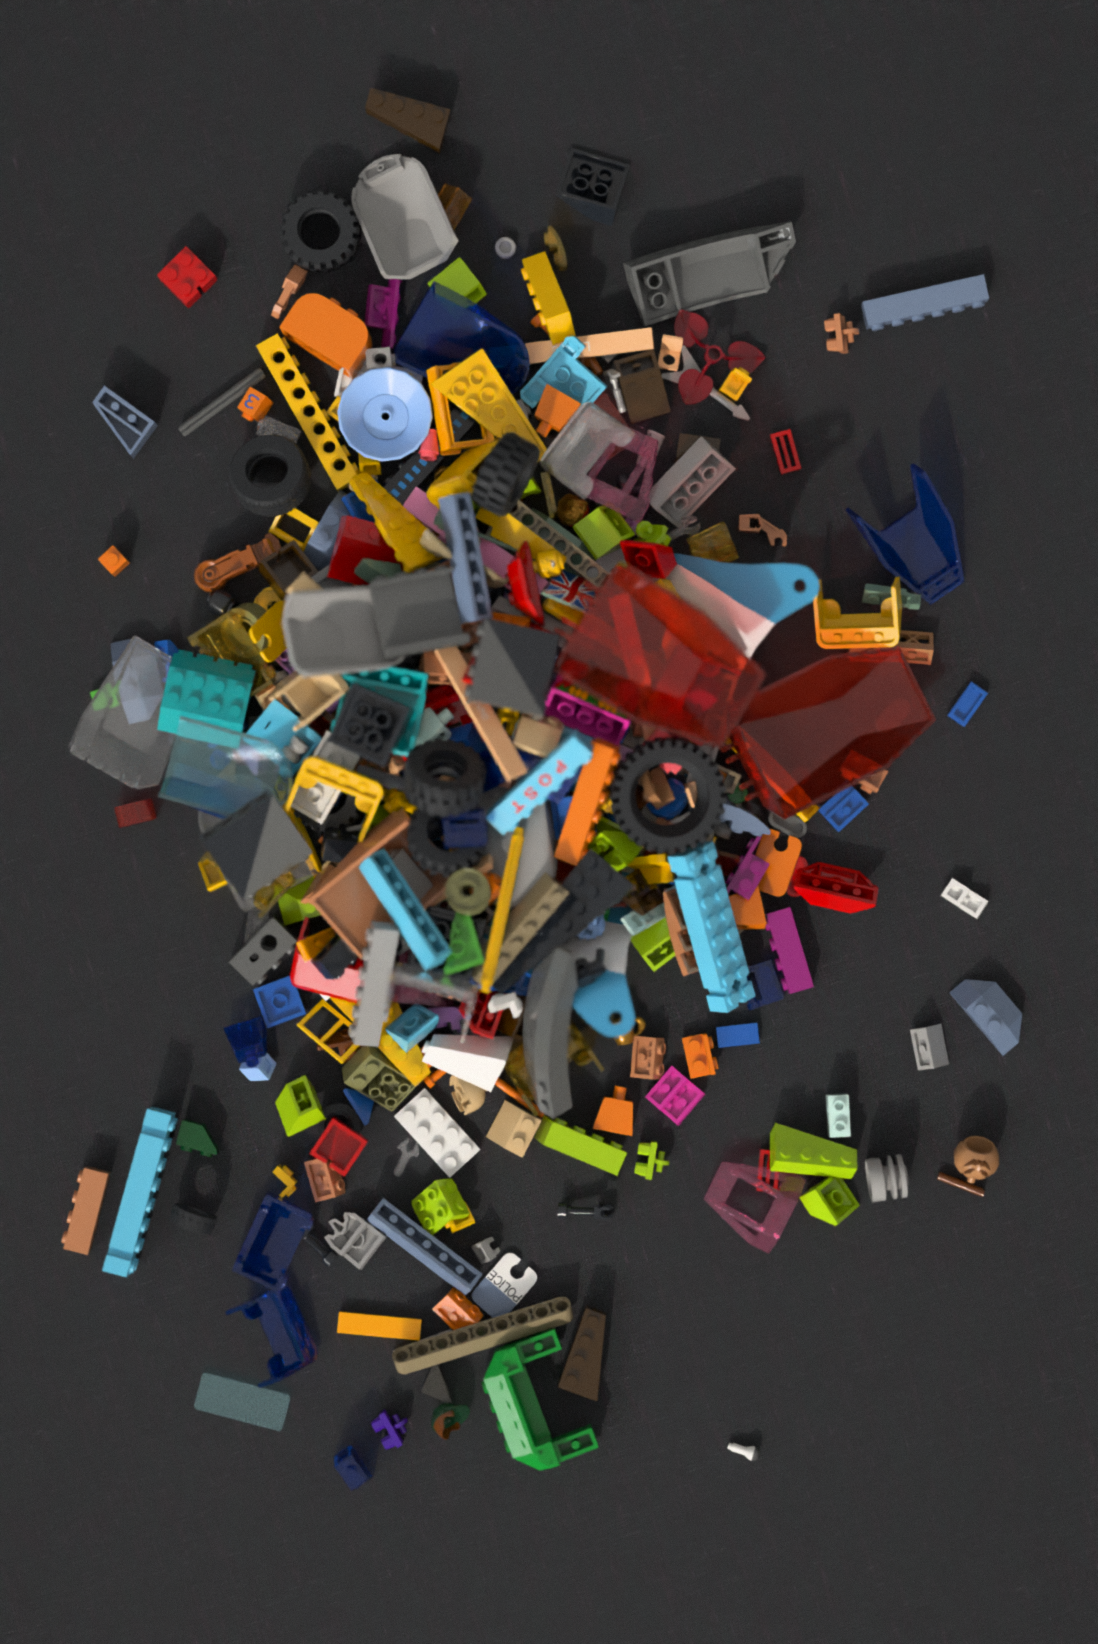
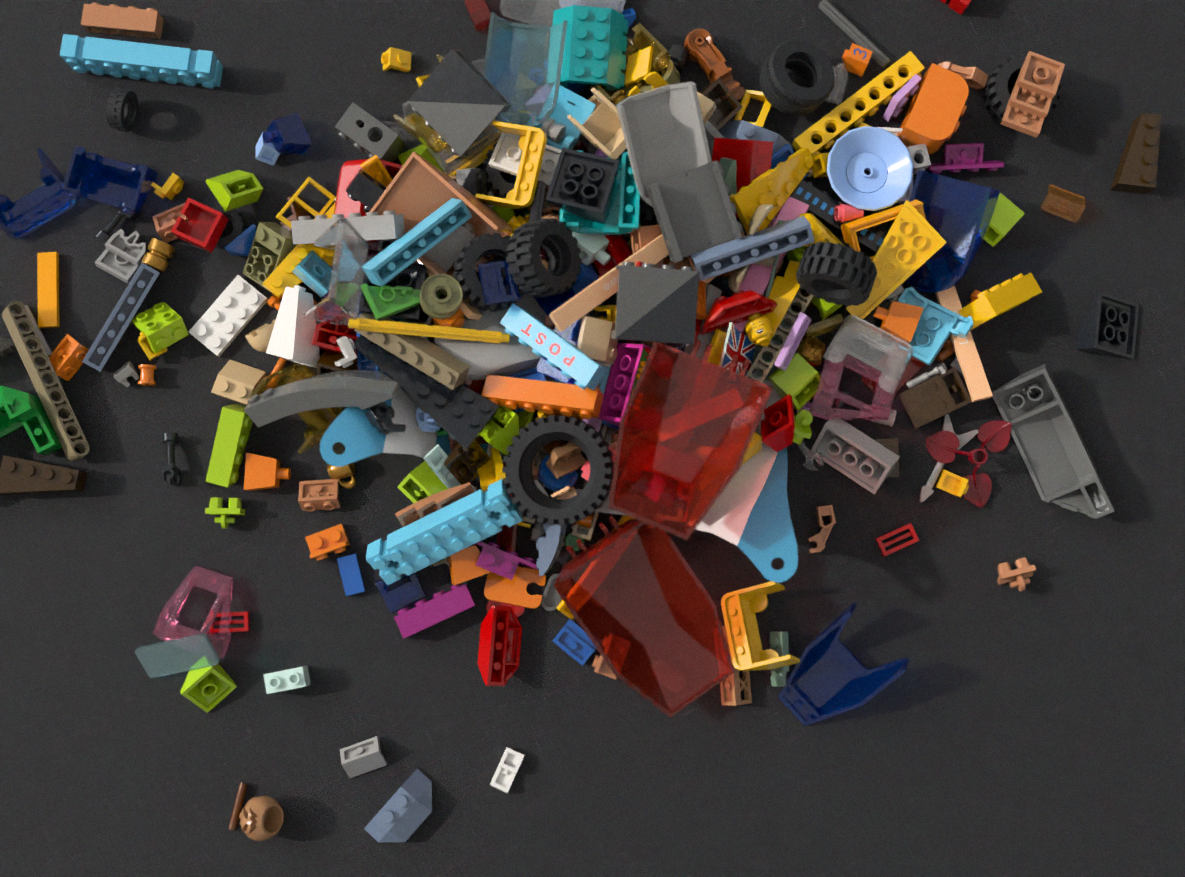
camera: 80 degrees right, 5 degrees down
dark green slope [176,1119,219,1157] -> none
blue plate [253,976,307,1028] -> none
light grey windscreen [352,154,458,279] -> none
clear bar [393,1138,419,1176] -> none
piece [472,1253,537,1318] -> none
light grey tile [495,237,516,259] -> none
clear yellow slope [544,226,567,271] -> none
dark pink slope [645,1066,705,1126] -> none
light nougat bracket [658,334,683,371] -> none
clear yellow plate [686,521,739,563] -> none
lime wedge [770,1123,857,1179] -> none
sand blue brick [861,274,989,331] -> none
light grey wheel [865,1154,909,1202] -> none
blue tile [947,681,988,727] -> none
none -> clear light blue piece [135,633,220,678]
none -> orange bush [138,364,156,386]
none -> pearl gold wheel [141,238,175,273]
none -> yellow bracket [381,47,412,72]
none -> yellow piece [624,46,653,86]
none -> lavender tile [774,312,811,371]
none -> lavender plate [883,74,922,122]
none -> nougat slope [1001,51,1065,138]

